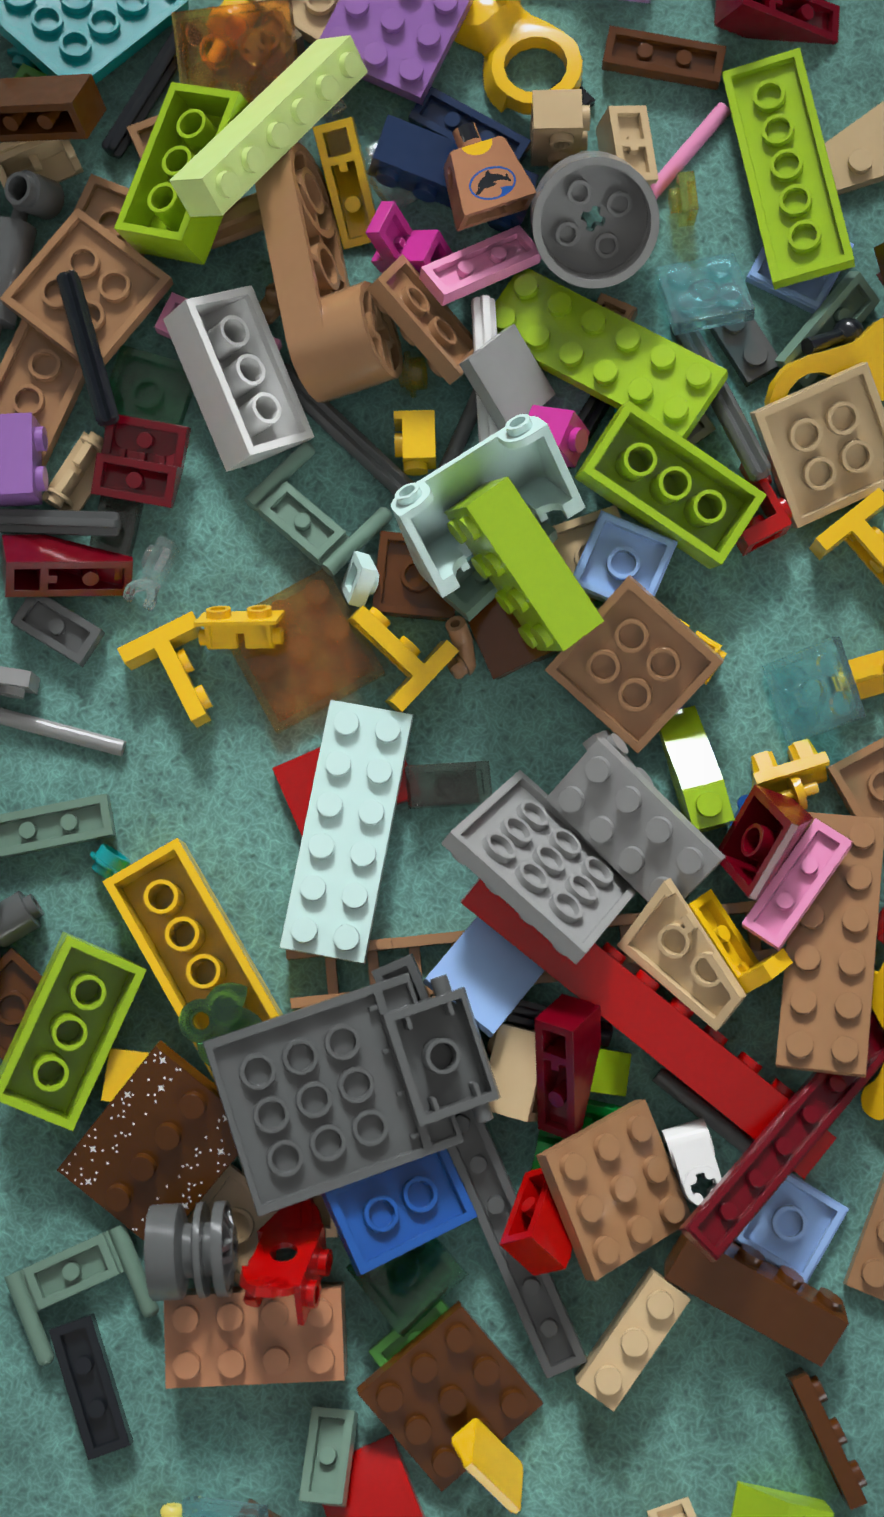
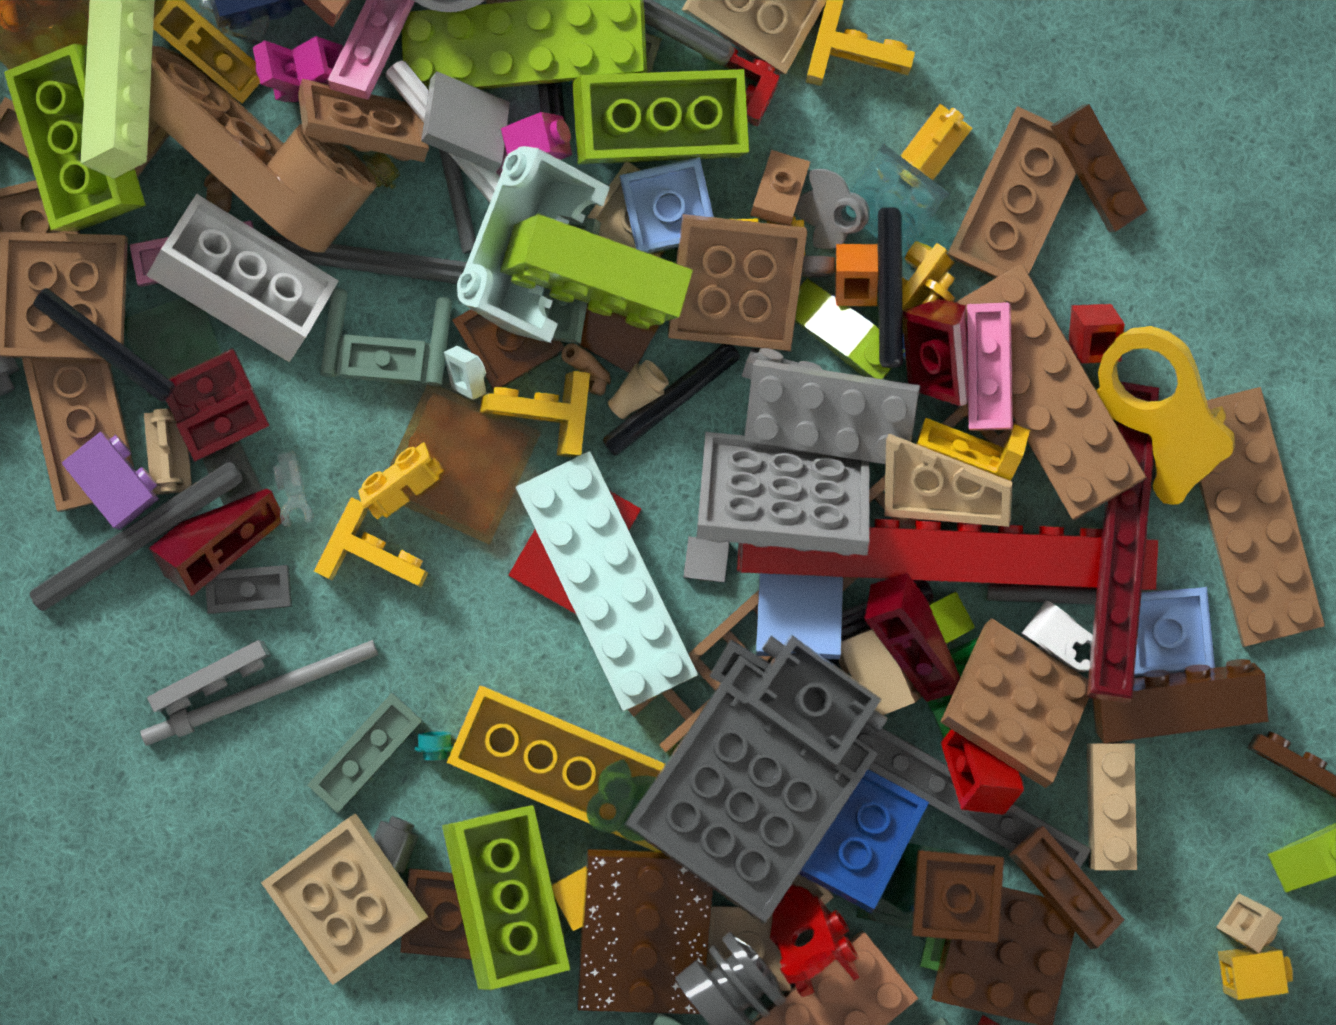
camera: 40 degrees left, 5 degrees up
yellow brick [394,410,436,476] -> none
clear smoke plate [405,761,492,809] -> none
yellow slope [451,1418,523,1515] -> none
none -> black axle [603,344,740,456]
none -> tan cone [608,360,669,419]
none -> light grey tile [683,536,729,583]
none -> medium nougat plate [750,150,810,226]
none -> light grey plate [795,169,870,249]
none -> light grey tile [801,256,835,277]
none -> orange brick [835,244,878,306]
none -> black axle [878,207,903,368]
none -> reddish brown plate [912,850,1004,943]
none -> reddish brown plate [1009,826,1124,949]

